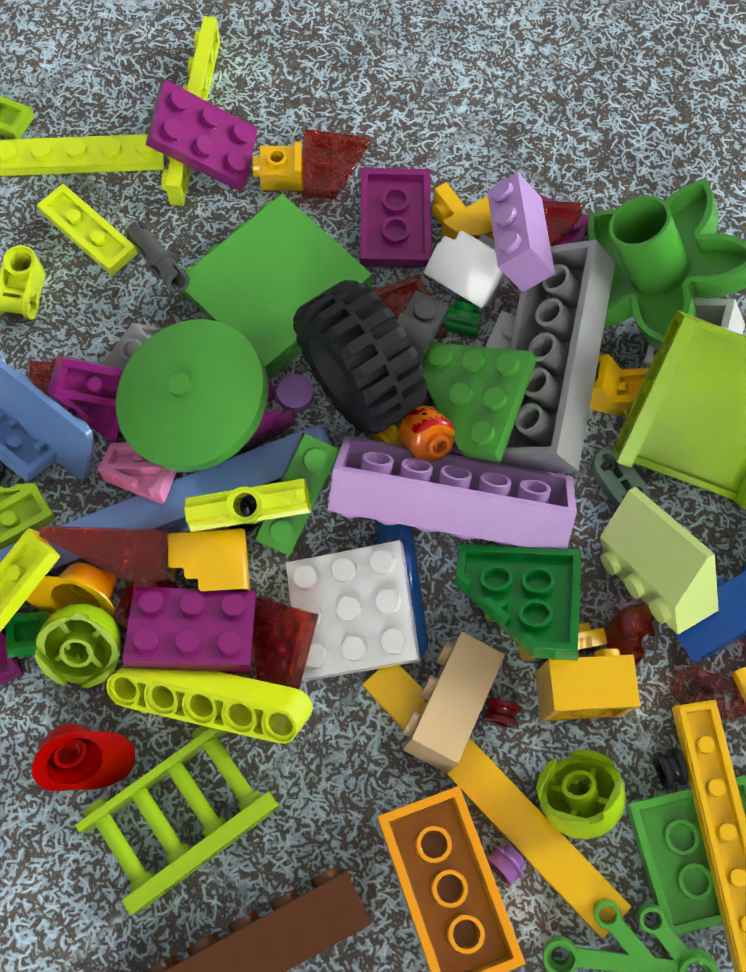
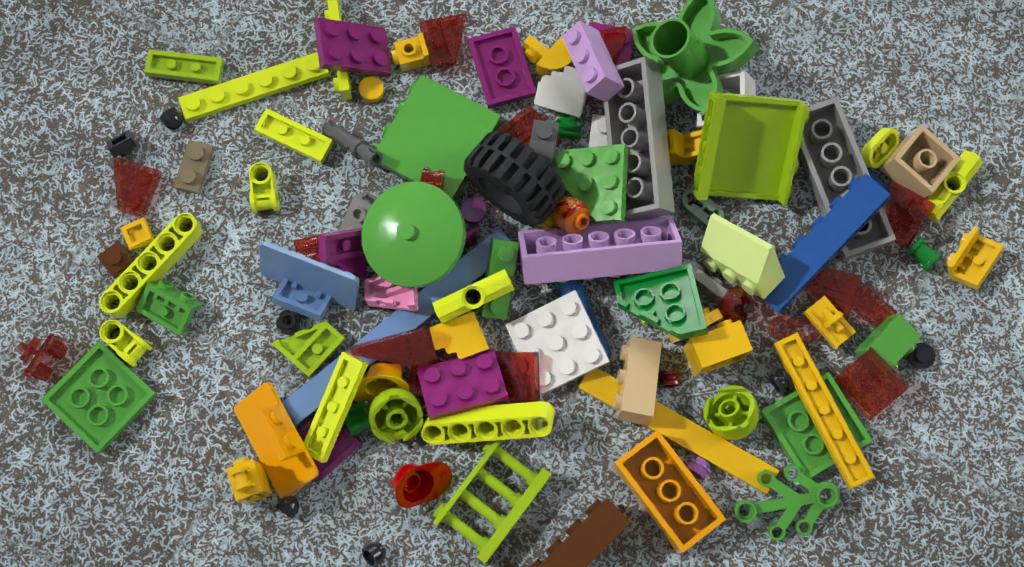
camera: 15 degrees left, 5 degrees up
none -> yellow tile [359,76,384,103]
none -> clear red wheel [420,167,445,190]
none -> light grey plate [682,259,728,304]

